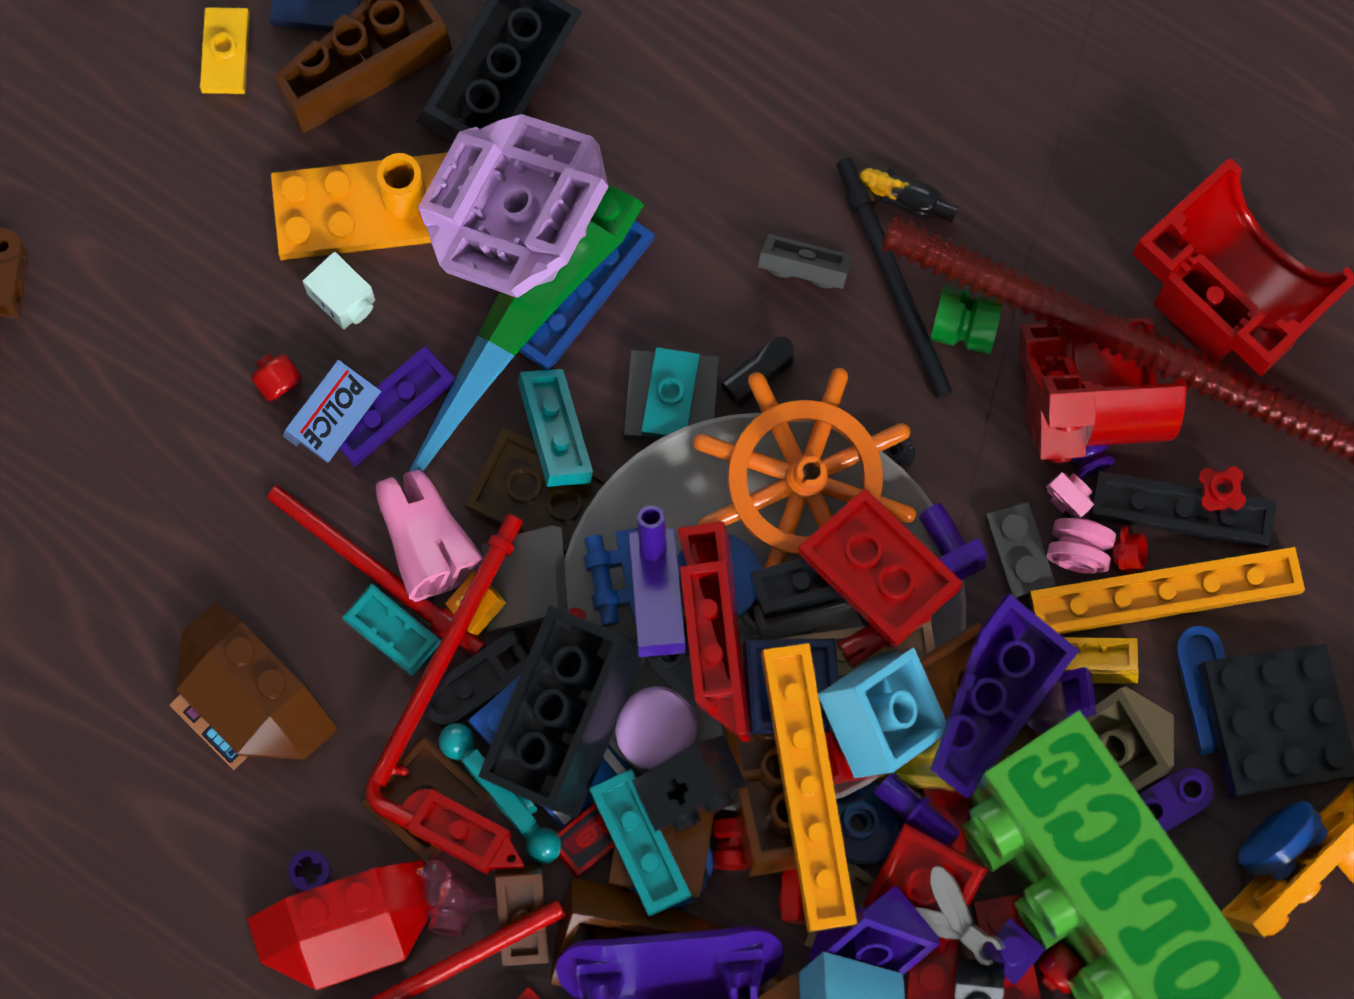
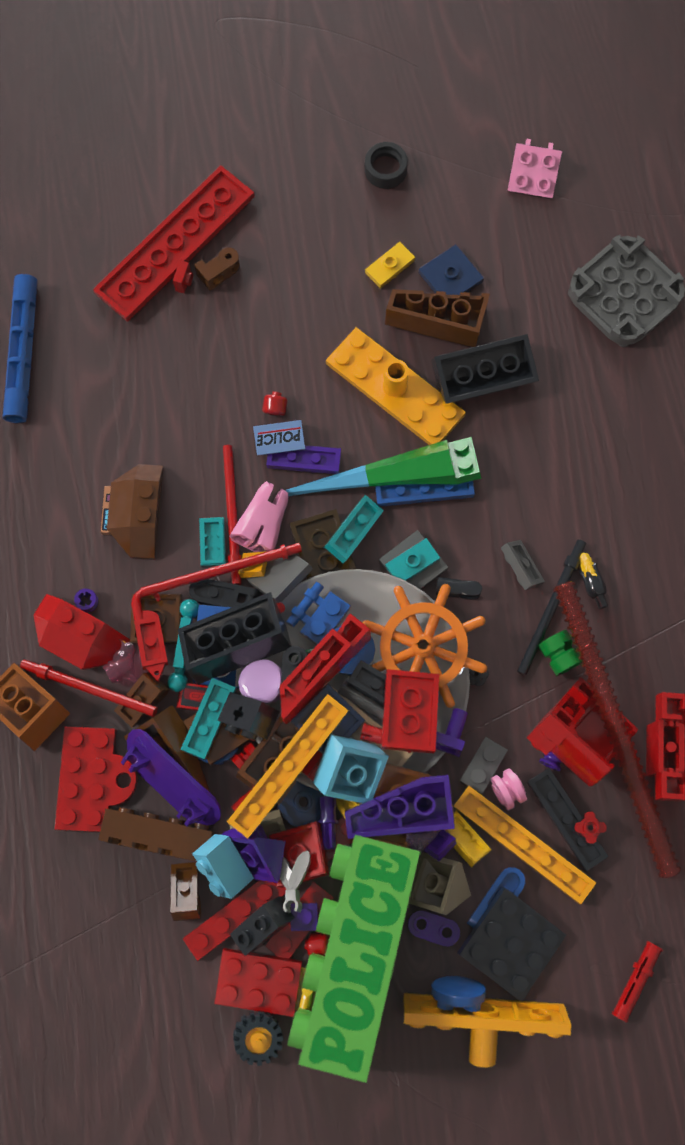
camera: 50 degrees right, 0 degrees up
light aqua brick [303,251,375,330] -> none
lavender piece [418,114,608,298] -> none
dark purple piece [629,505,686,657] -> none
bright pink plate [1046,472,1094,518] -> none
red plate [1113,526,1148,575] -> none

